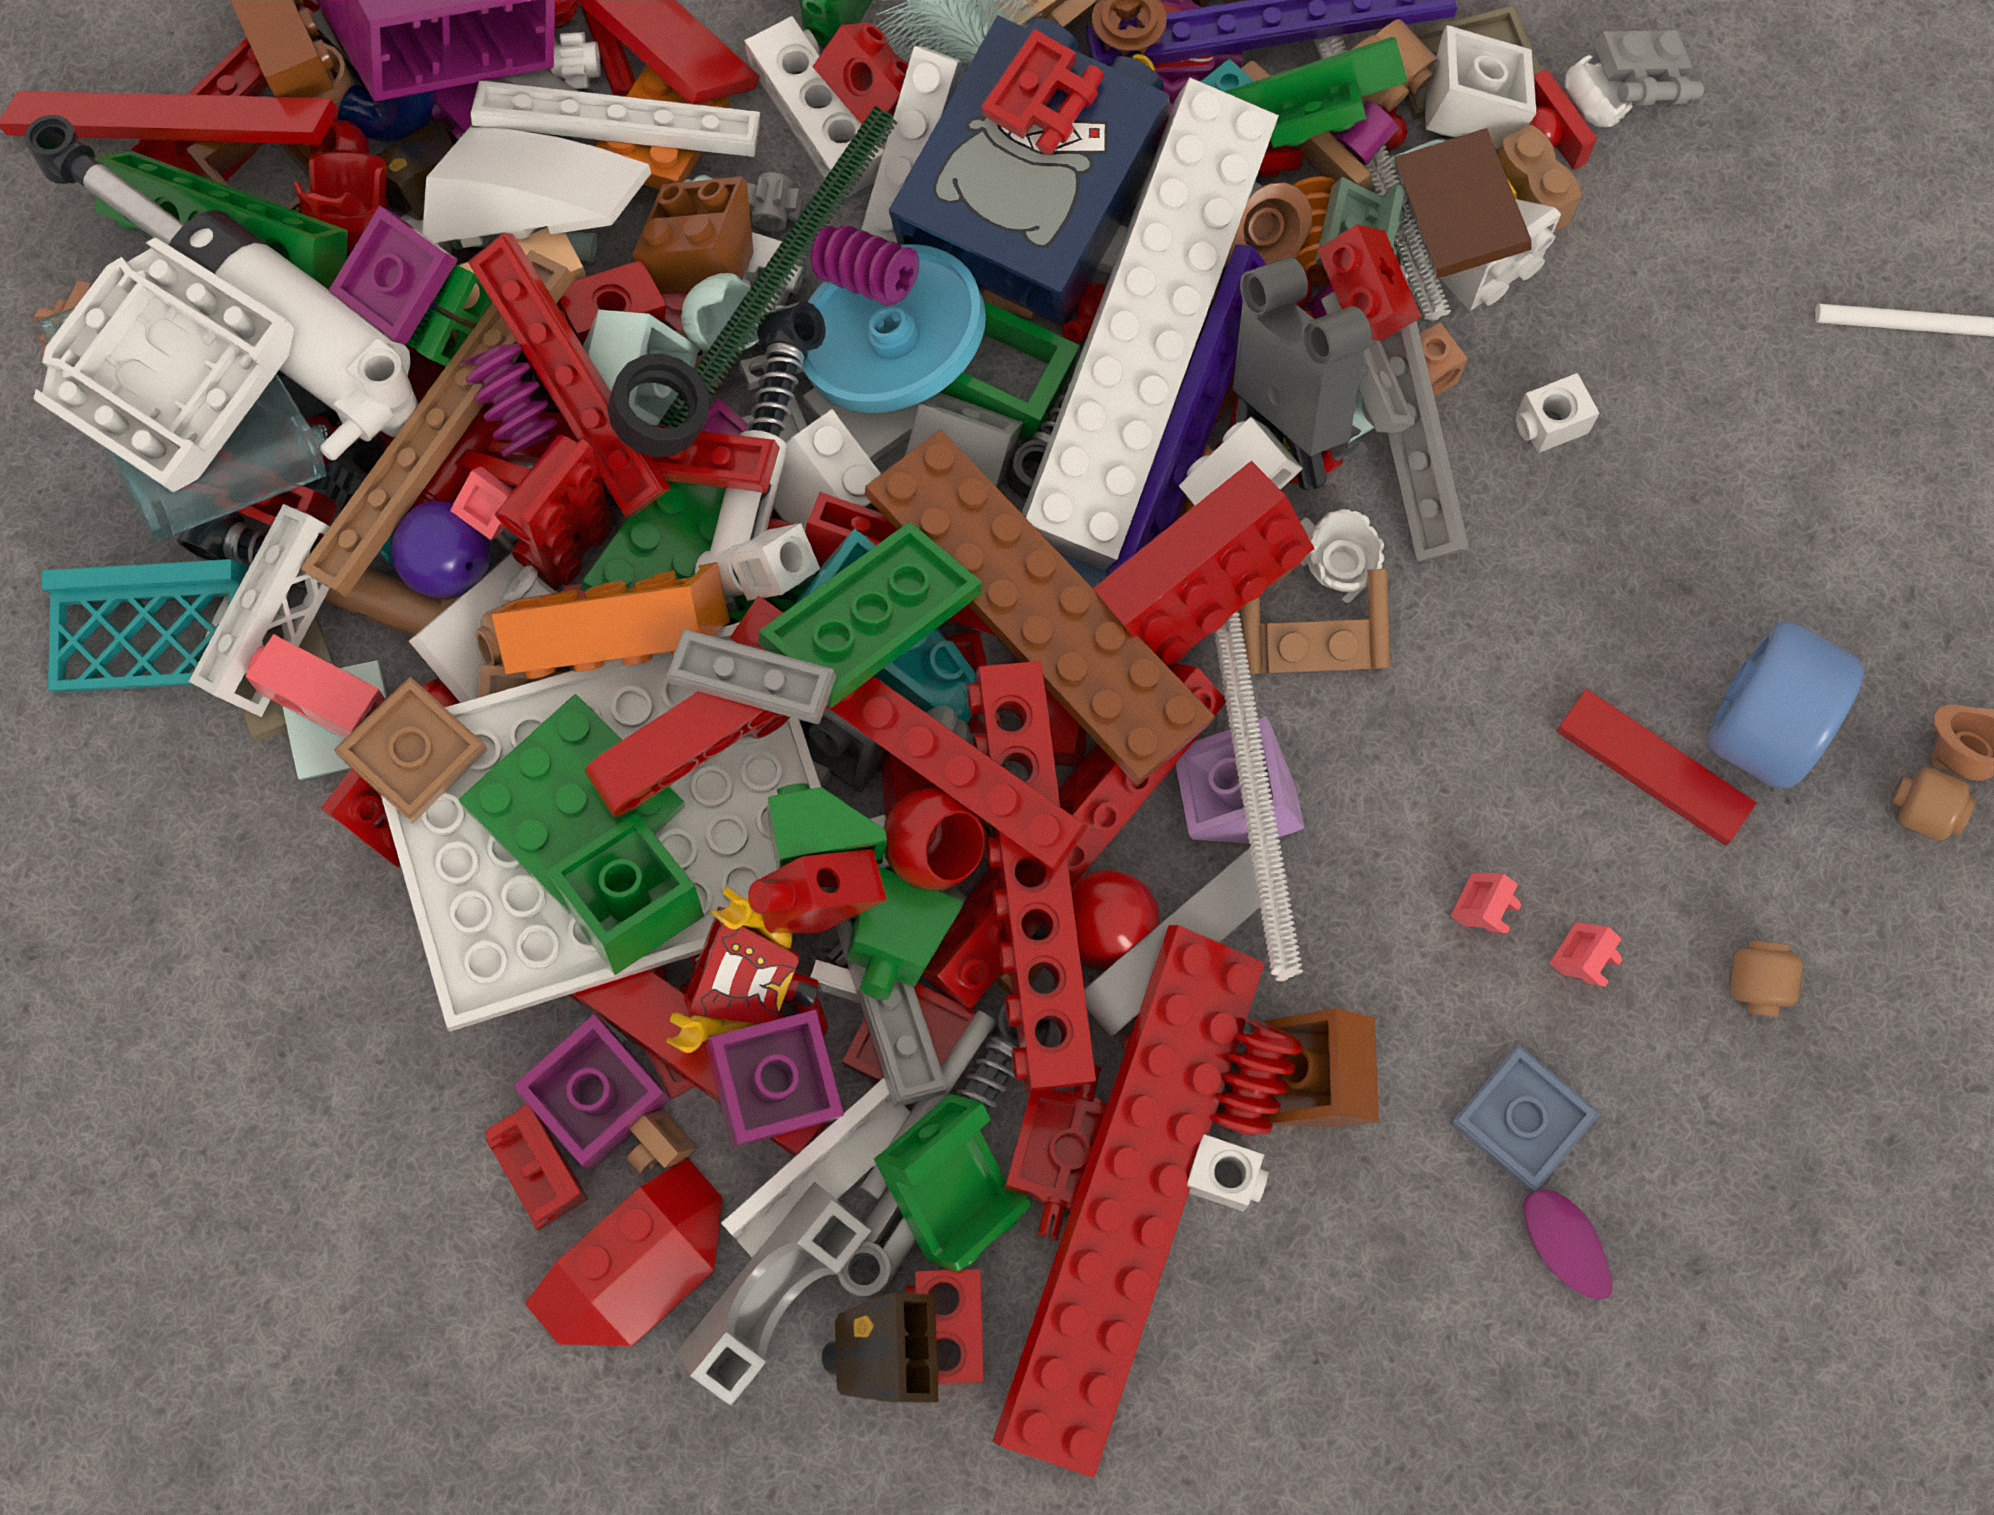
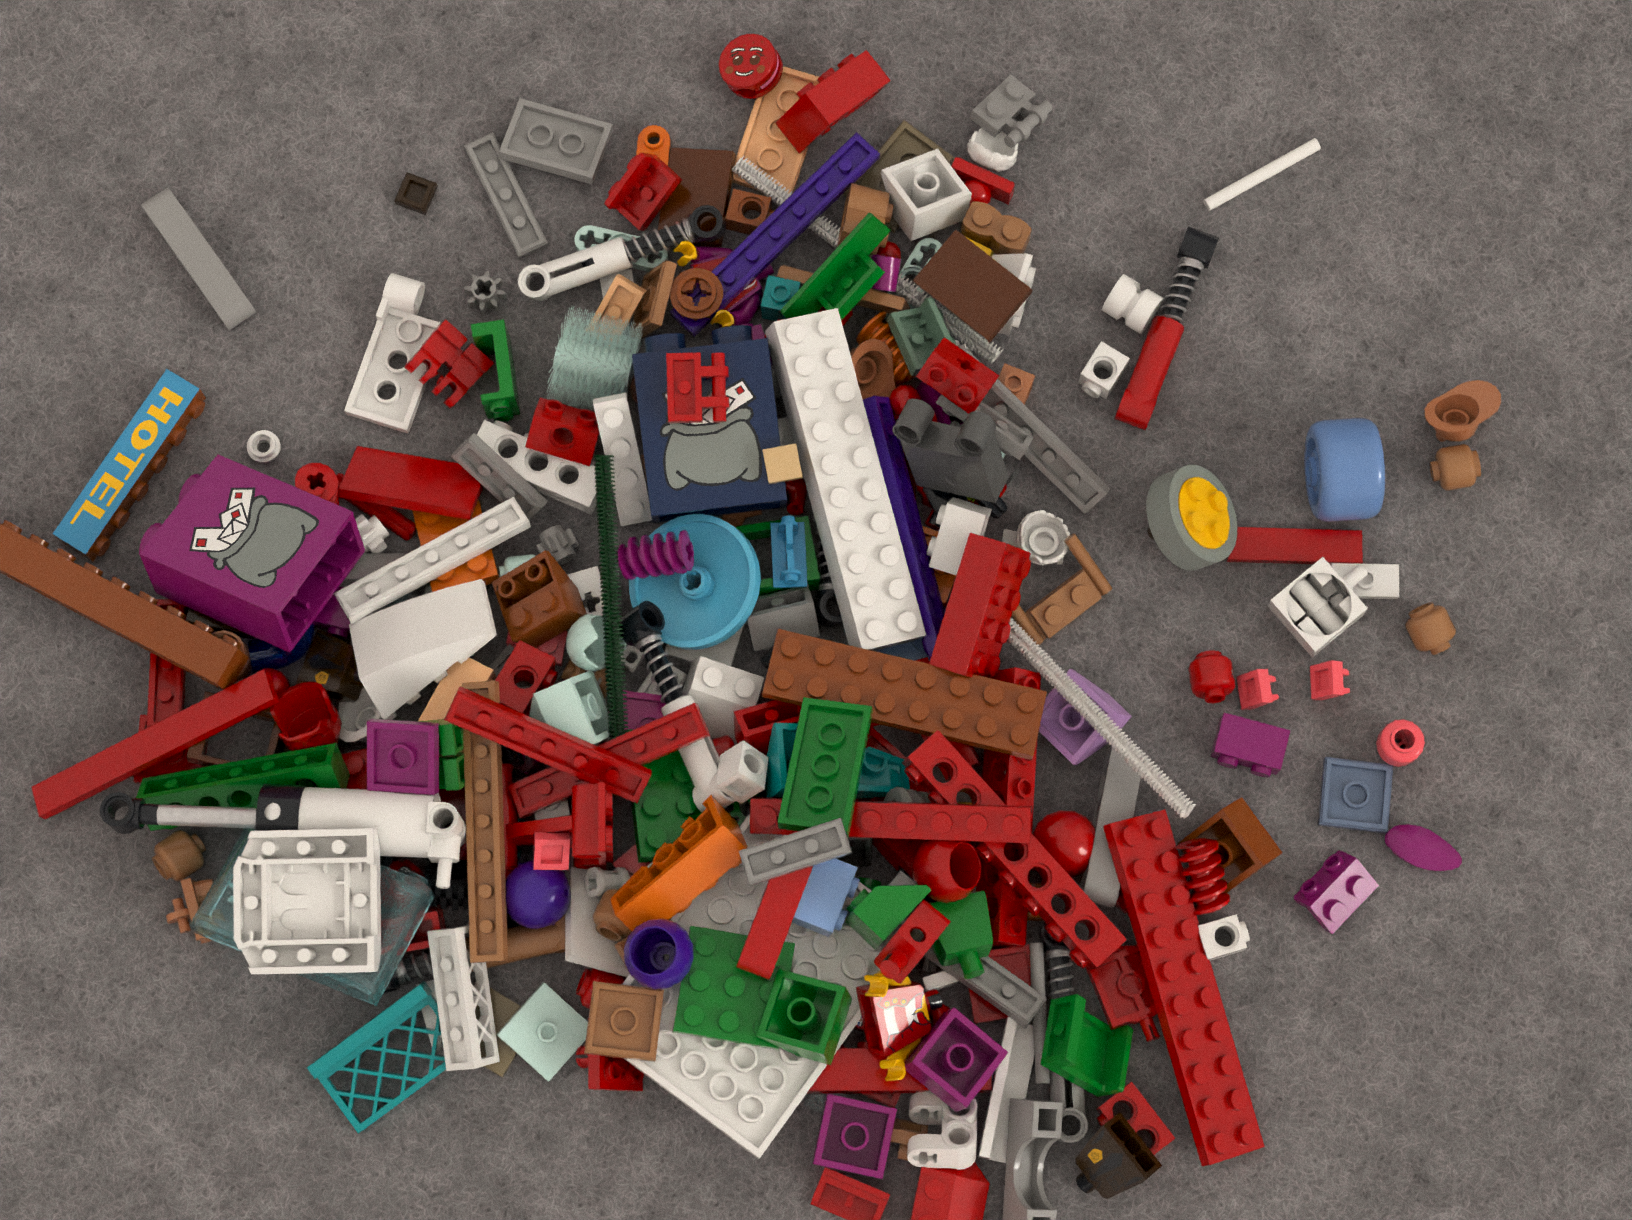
camera: 35 degrees left, 5 degrees up
coral brick [245,634,386,738] -> none
magenta piece [458,343,557,458] -> none
black tyre [607,353,710,457] -> none
none -> medium nougat head [152,830,206,882]
none -> light grey tile [451,433,548,520]
none -> dark purple helmet [624,918,694,990]
none -> tan tile [762,443,803,484]
none -> dark azure hinge [770,515,807,588]
none -> light blue brick [792,858,860,937]
none -> white piece [907,1091,977,1170]
none -> white wheel [1101,274,1164,334]
none -> piece [1115,226,1219,431]
none -> light grey wheel [1146,465,1237,571]
none -> red head [1188,650,1235,704]
none -> magenta brick [1210,712,1291,778]
none -> white piece [1268,557,1368,658]
none -> bracket [1293,850,1379,934]
none -> white plate [1330,563,1399,599]
none -> coral head [1376,719,1425,767]

